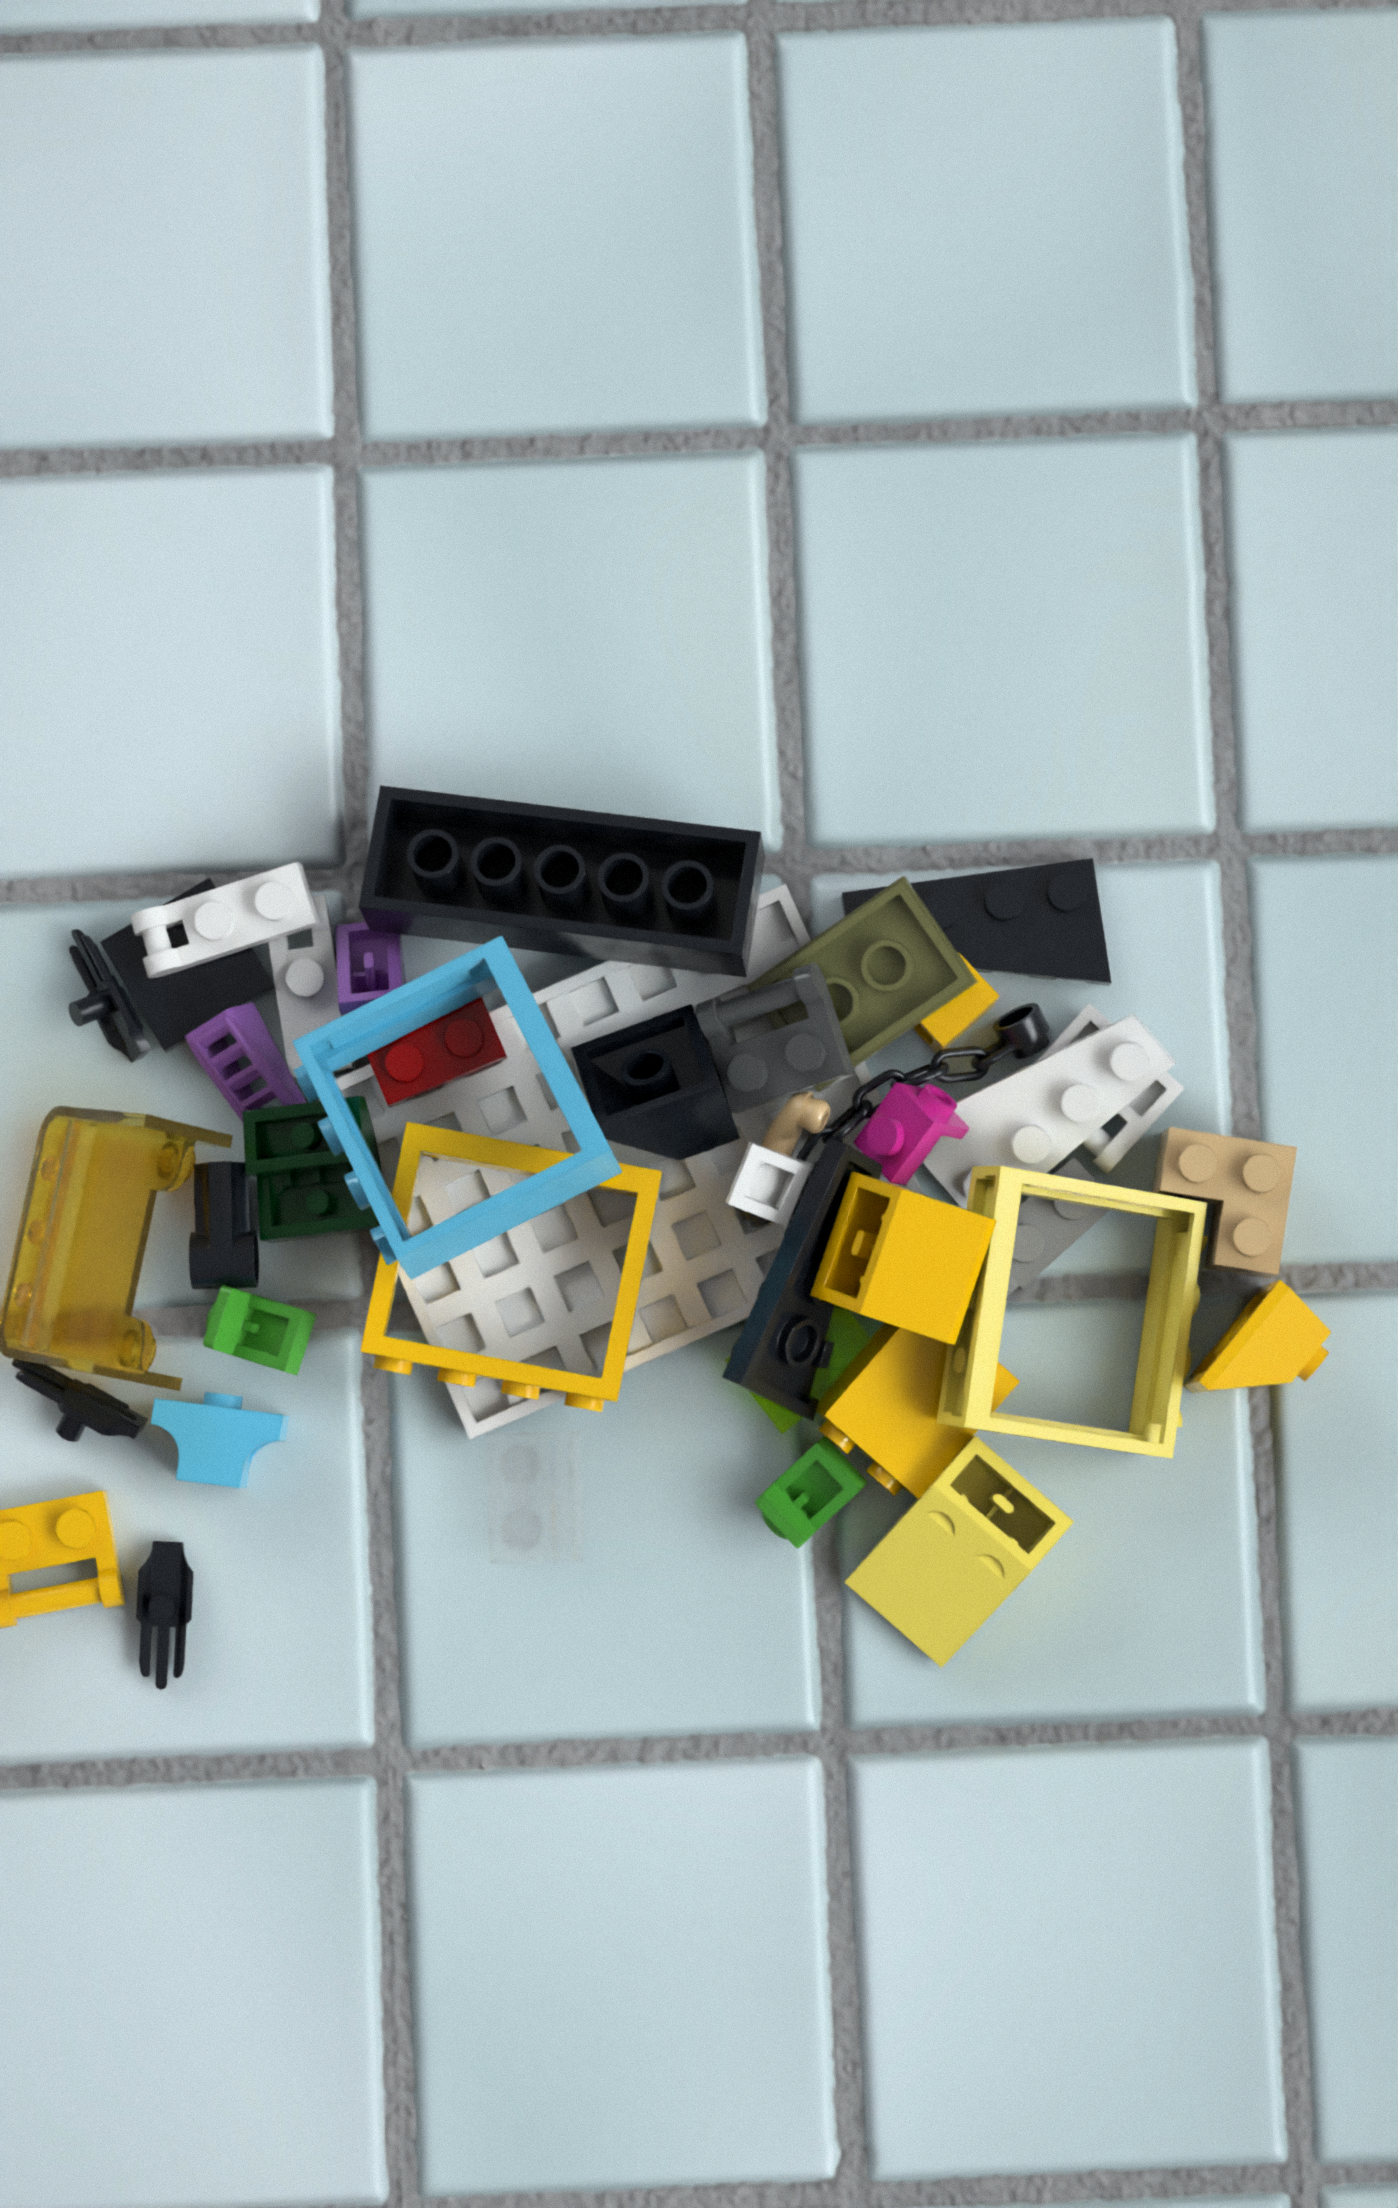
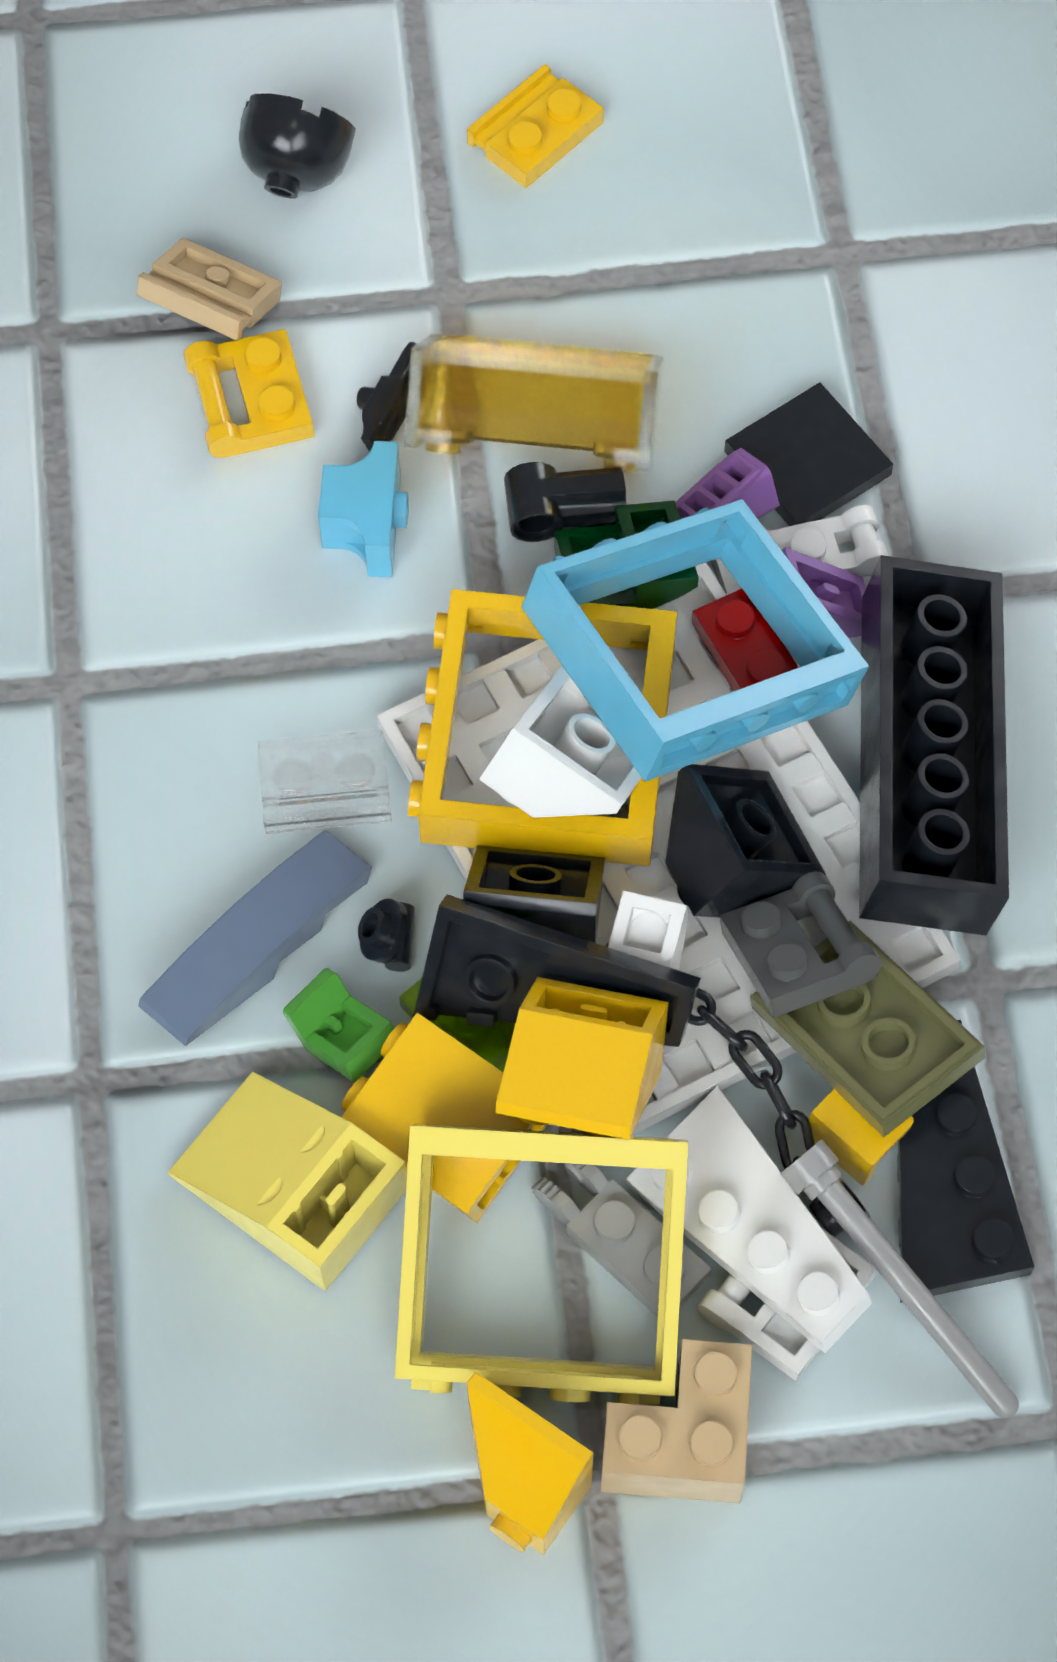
camera: 90 degrees right, 20 degrees down
black piece [68,929,152,1063] -> none
white plate [130,862,320,978] -> none
black piece [136,1541,194,1690] -> none
bright green bracket [203,1285,317,1375] -> none
tan arm [761,1091,830,1156] -> none
dark pink bracket [853,1082,970,1185] -> none
none -> sand blue slope [138,830,372,1046]
none -> black plate [358,898,415,972]
none -> black slope [463,845,605,943]
none -> white slope [479,666,642,818]
none -> light grey piece [780,1139,1019,1418]

